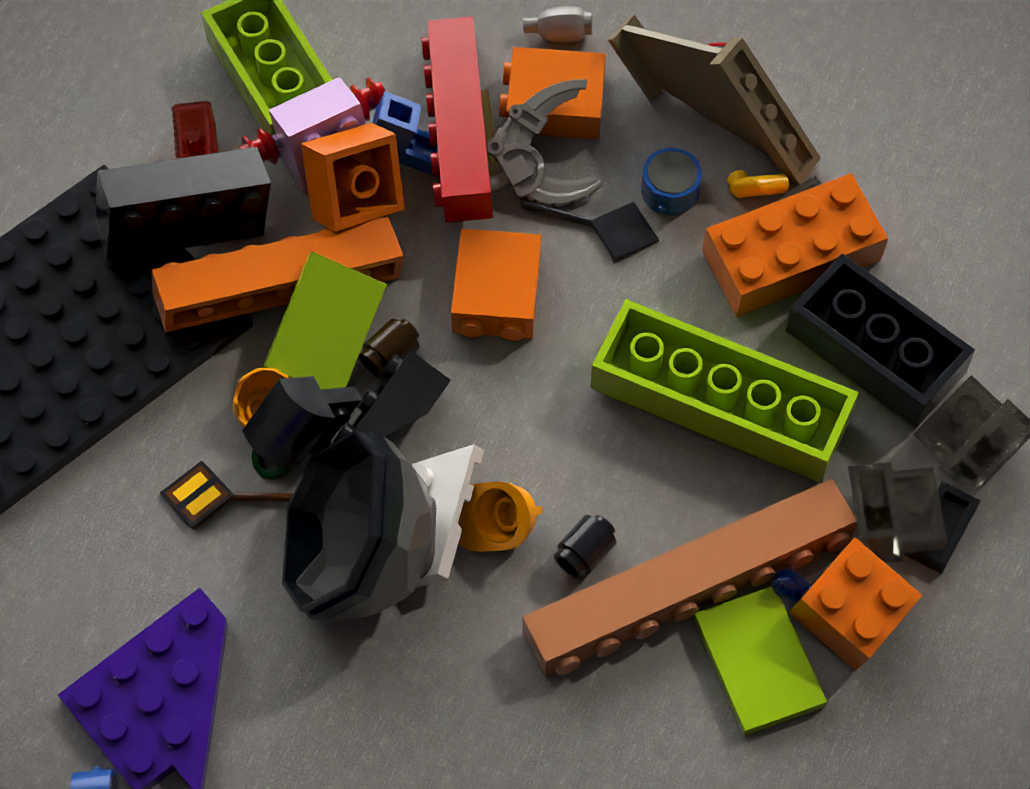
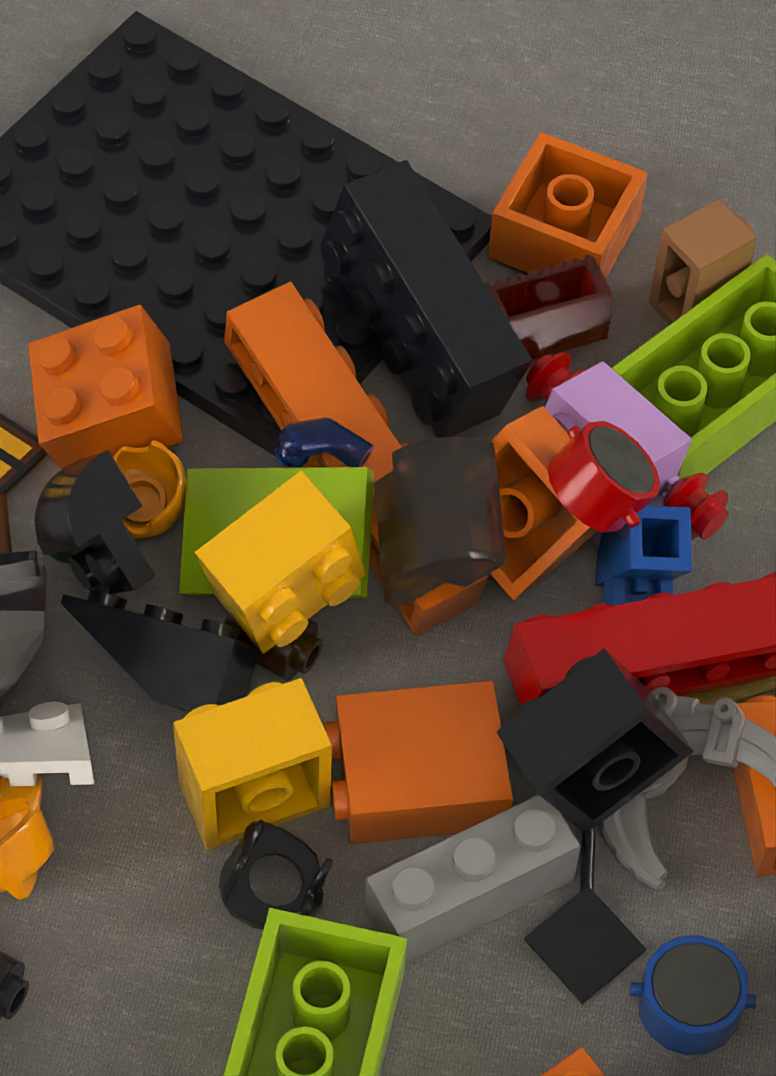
camera: 75 degrees right, 5 degrees down
none -> orange brick [28,304,184,469]
none -> yellow brick [173,678,332,851]
none -> yellow brick [194,470,366,654]
none -> black piece [219,819,333,930]
none -> clear blue arm [275,417,374,468]
none -> light grey brick [364,795,581,964]
none -> clear smoke brick [374,437,507,606]
none -> orange brick [488,131,648,299]
none -> black brick [497,648,694,833]
none -> red piece [547,421,660,533]
none -> medium nougat brick [649,198,757,325]

